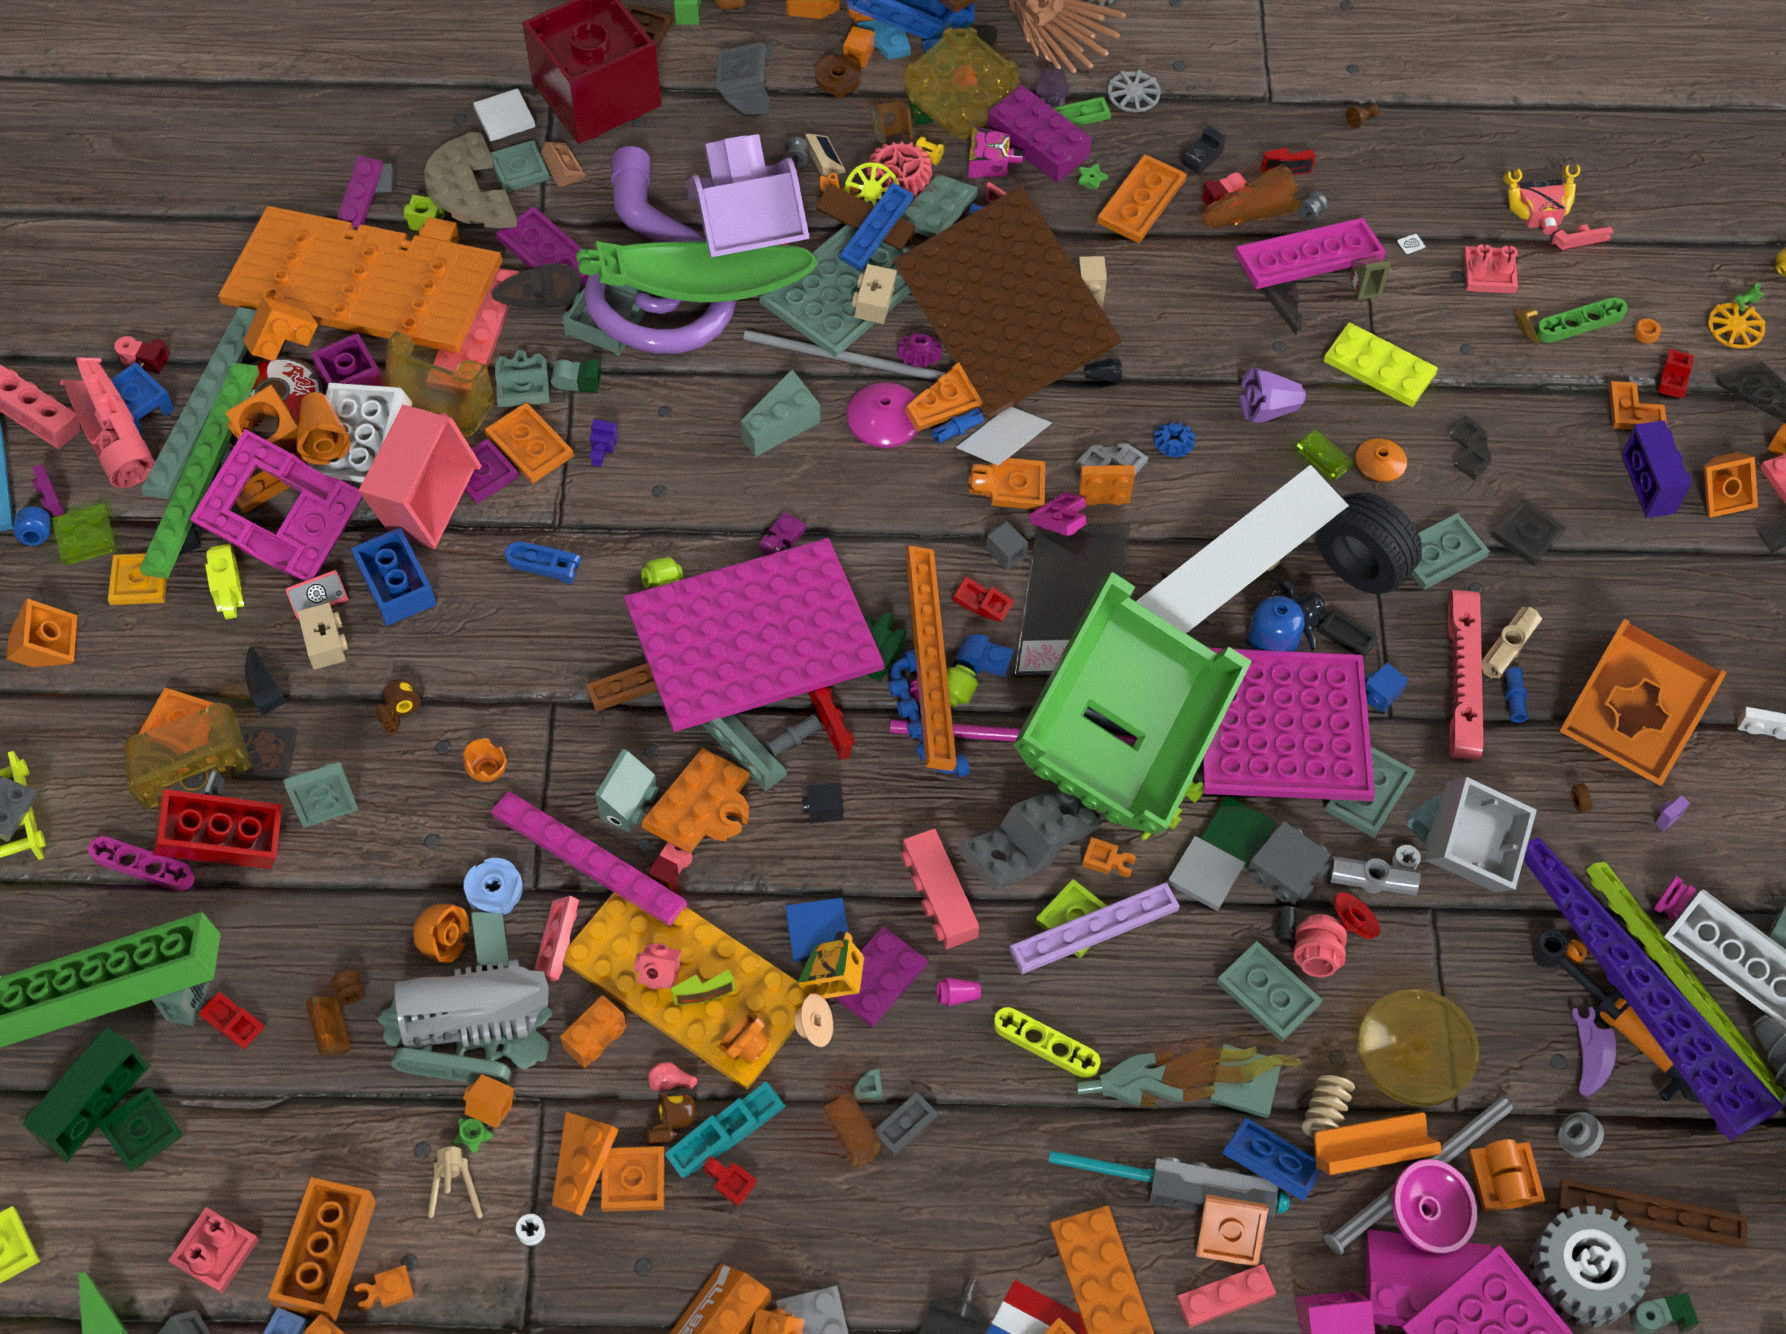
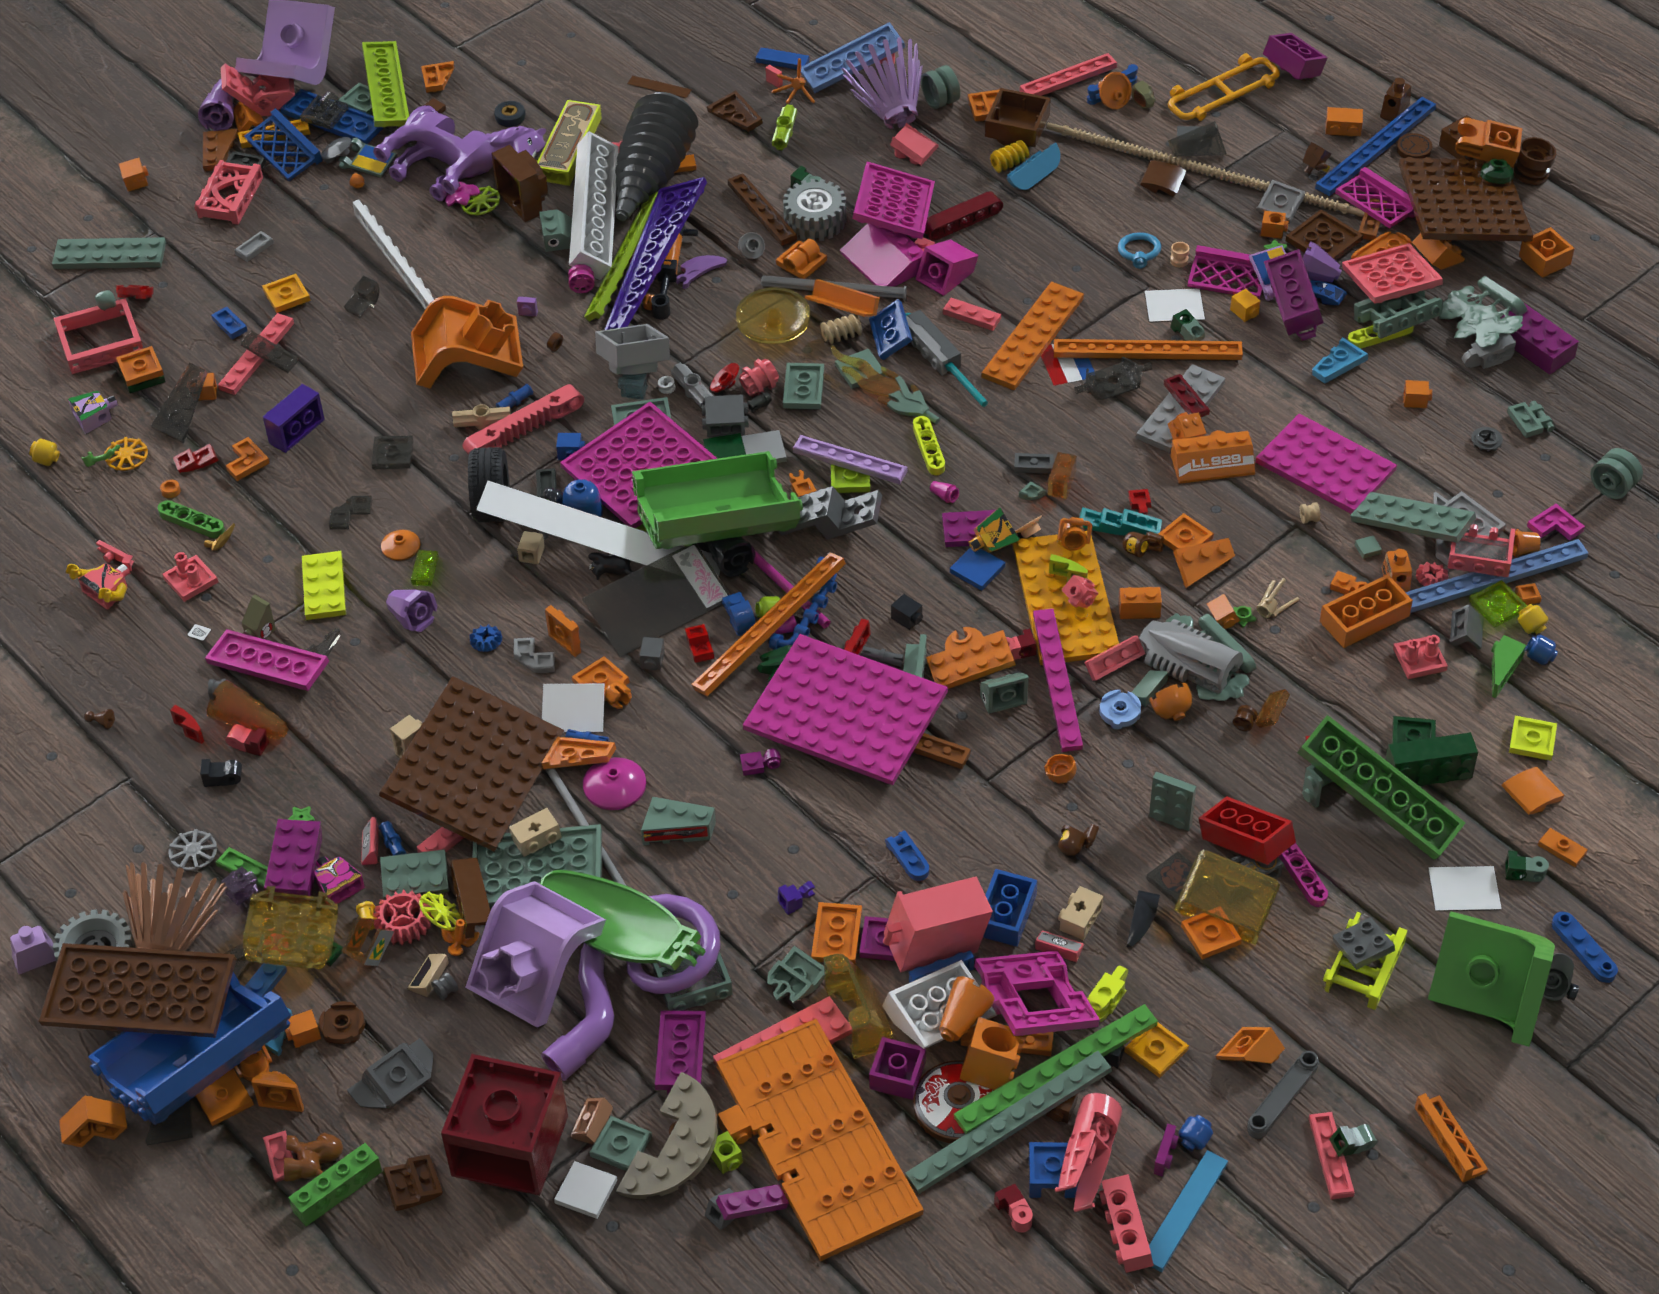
camera: 130 degrees left, 10 degrees down
clear neon green plate [52,503,117,566] -> none
orange brick [243,297,318,361] -> none
clear smoke shield [491,263,581,308] -> none
white bush [516,1214,545,1246] -> none
leg [551,359,601,393] -> none
lime head [641,557,683,589] -> none
coral animal [648,1062,698,1091] -> none
blue plate [840,182,914,271] -> none
magenta gear [897,333,942,367] -> none
coral brick [900,828,979,949] -> none
dark pink plate [1029,491,1086,536] -> none
orange plate [1097,154,1187,243] -> none
orange plate [1196,1194,1268,1267] -> none
dark pink dish [1392,1159,1477,1254] -> none
sand green plate [1411,513,1490,590] -> none
orange slope [1704,452,1758,518] -> none

